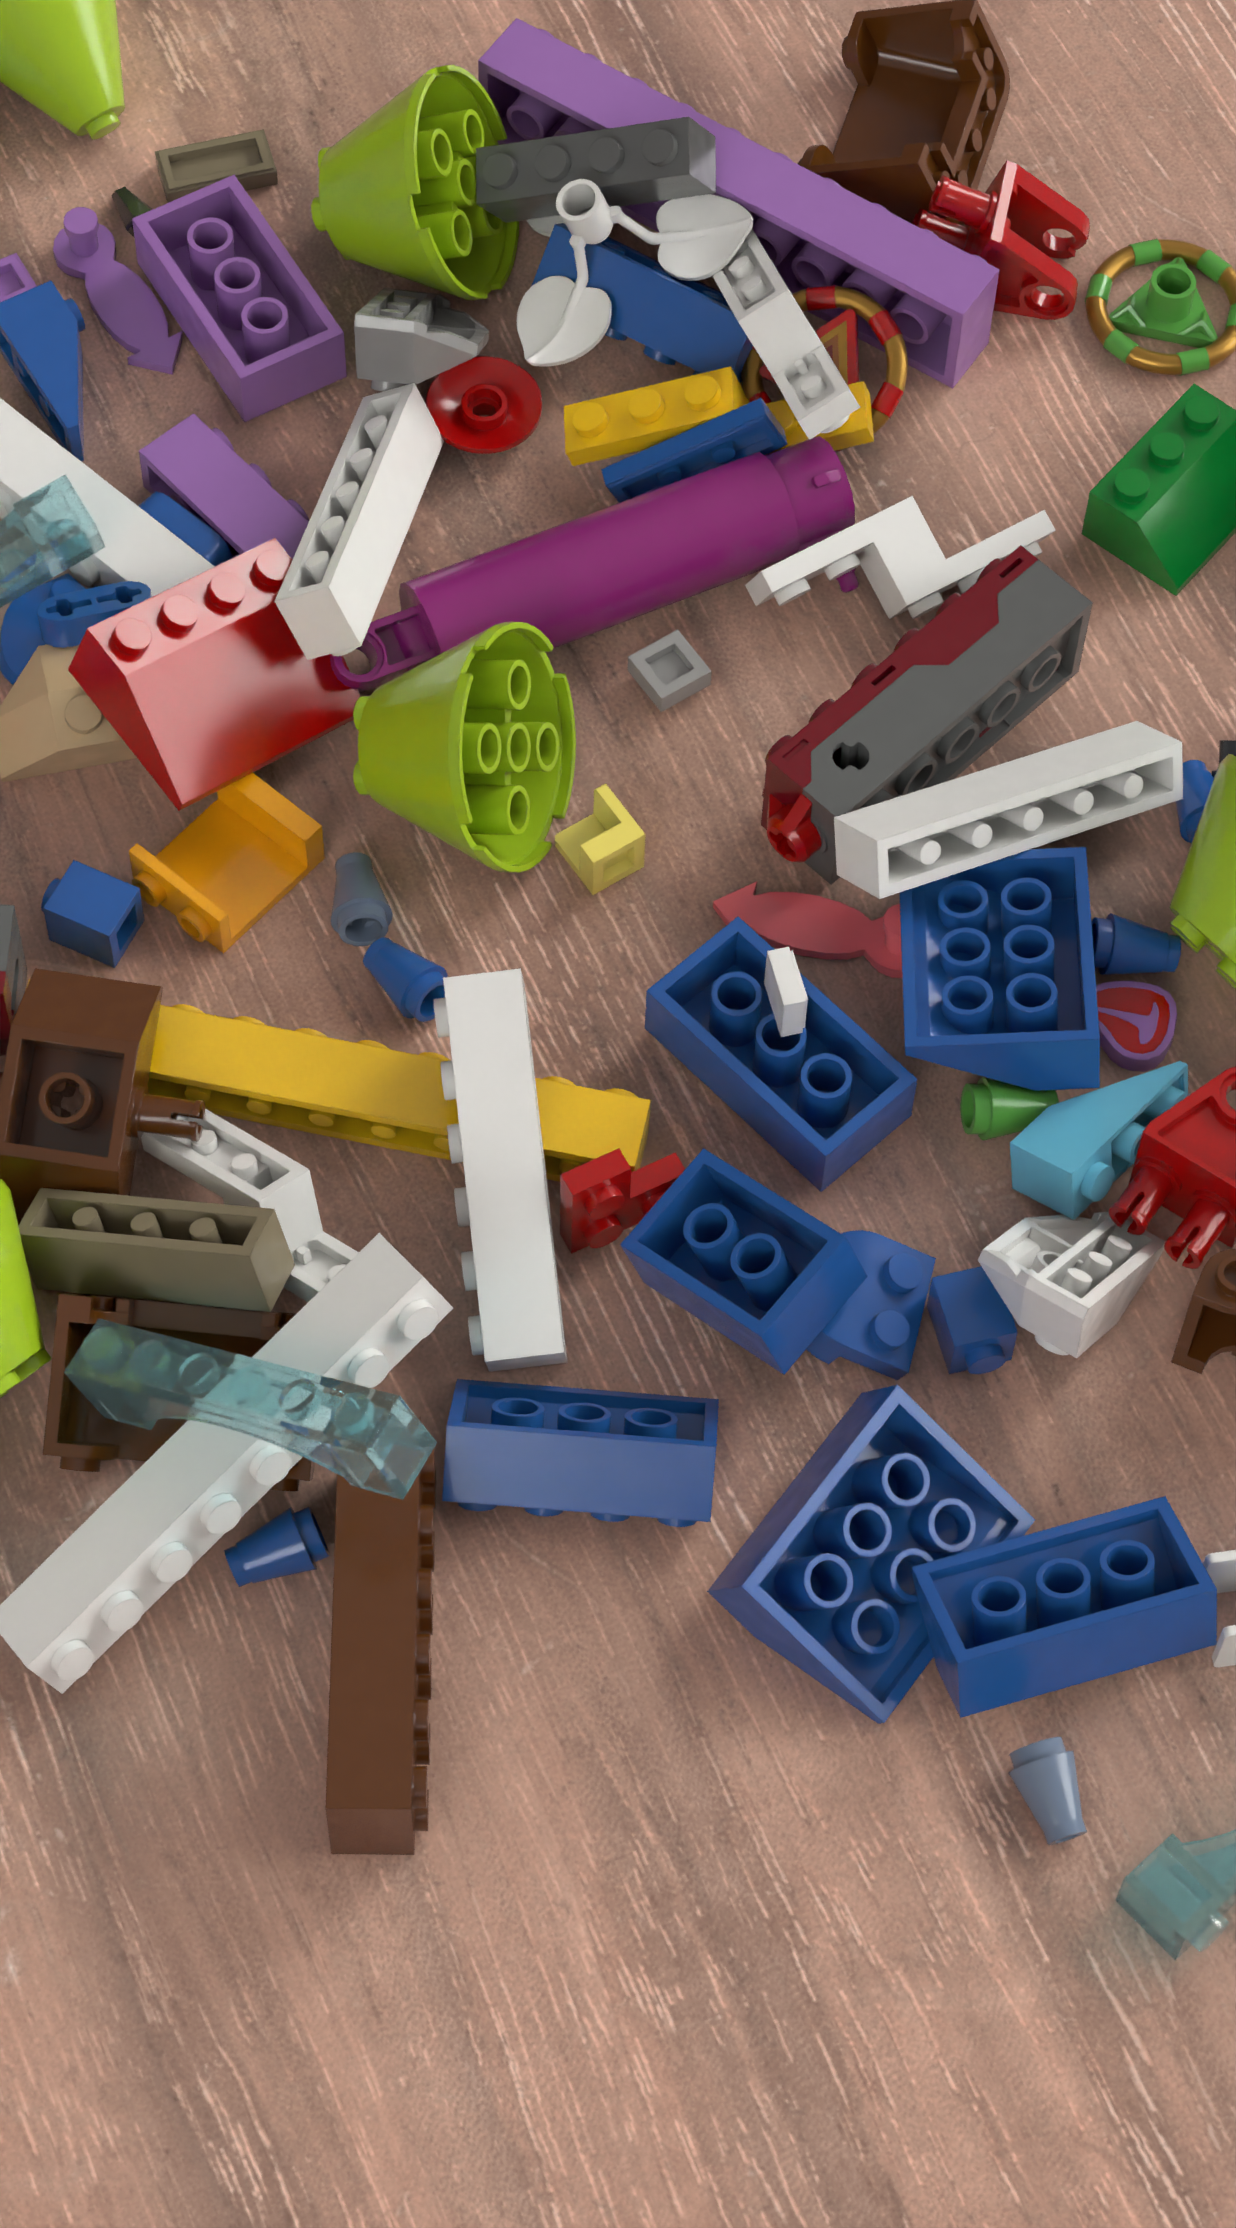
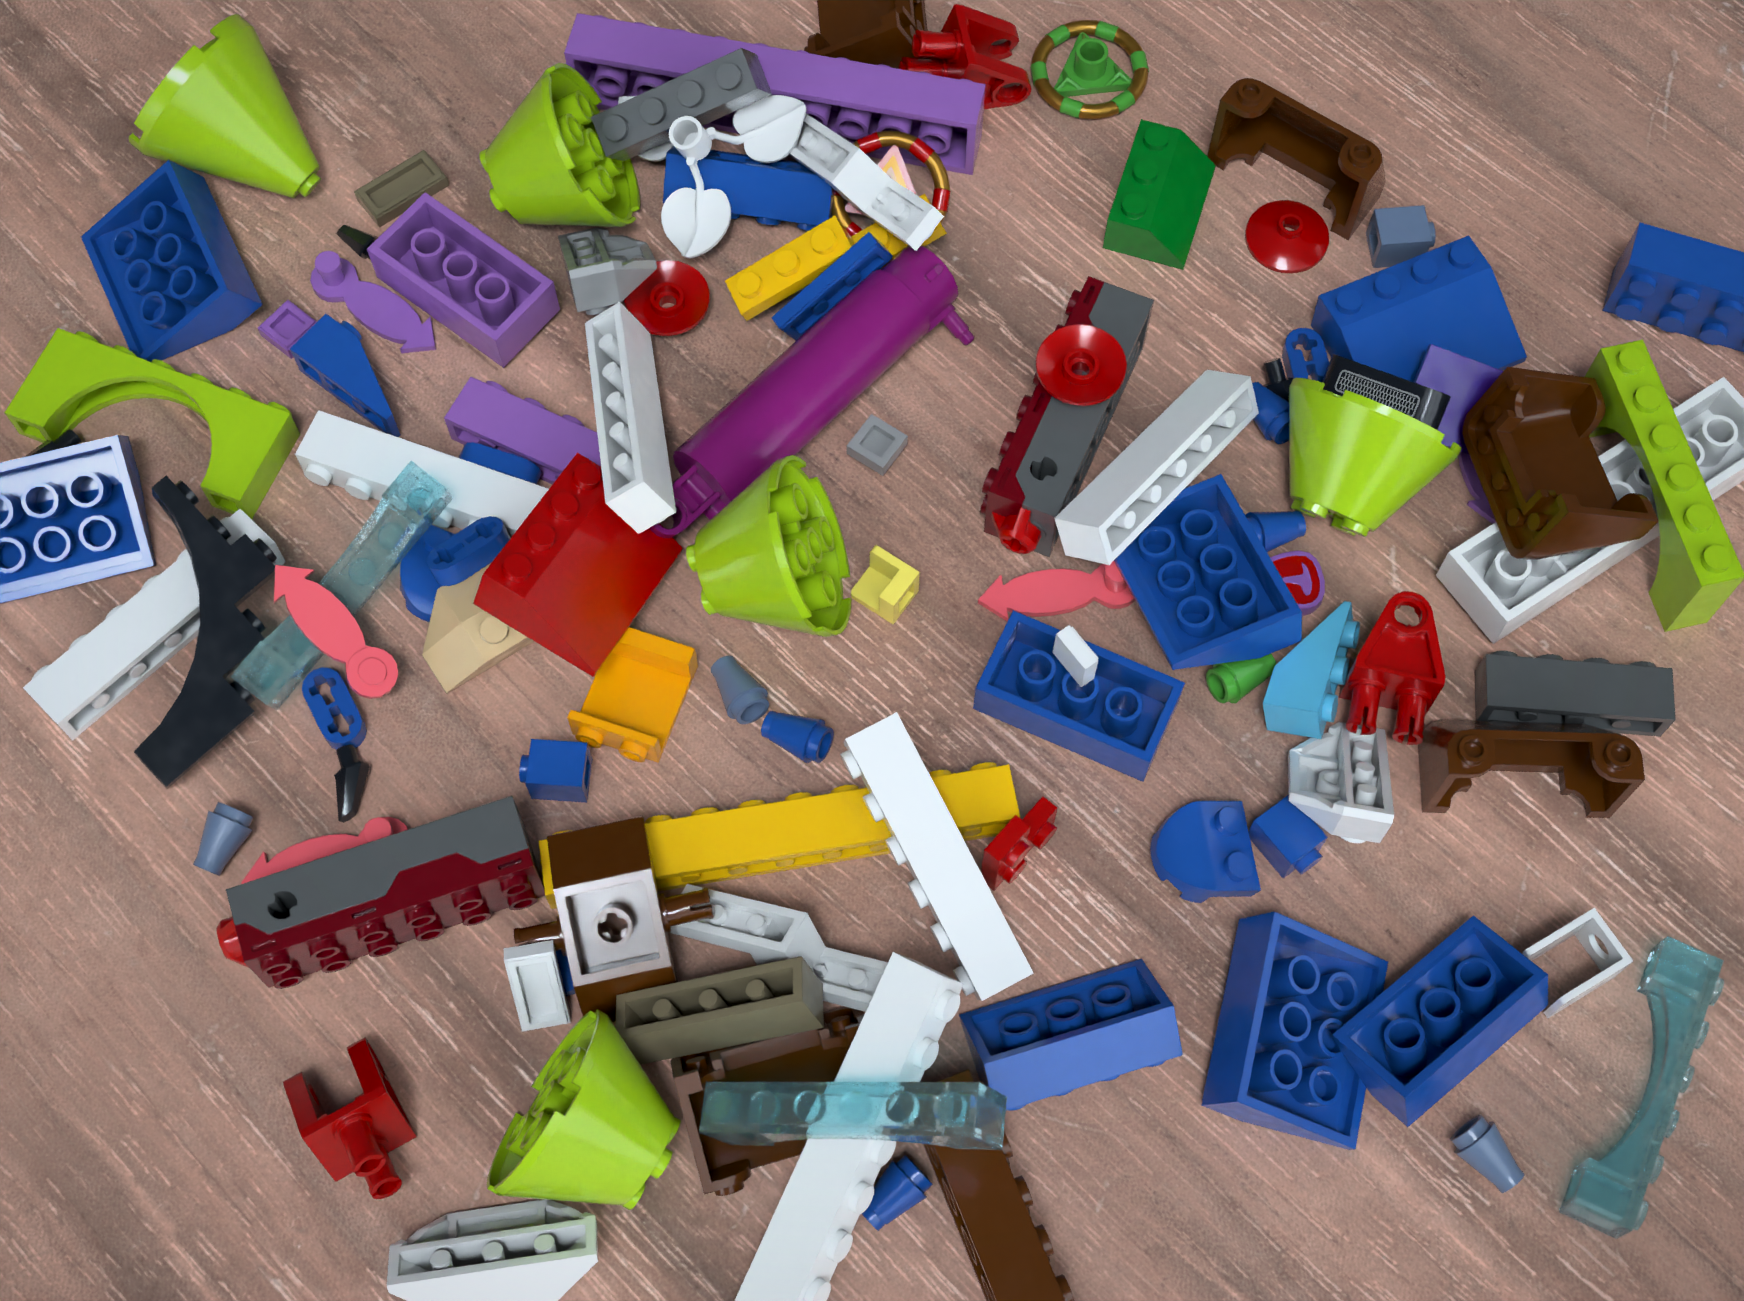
camera: 20 degrees left, 5 degrees up
blue brick [620,1148,868,1375] -> none
white bracket [745,496,1056,619] -> none
none -> red dish [1036,324,1127,406]

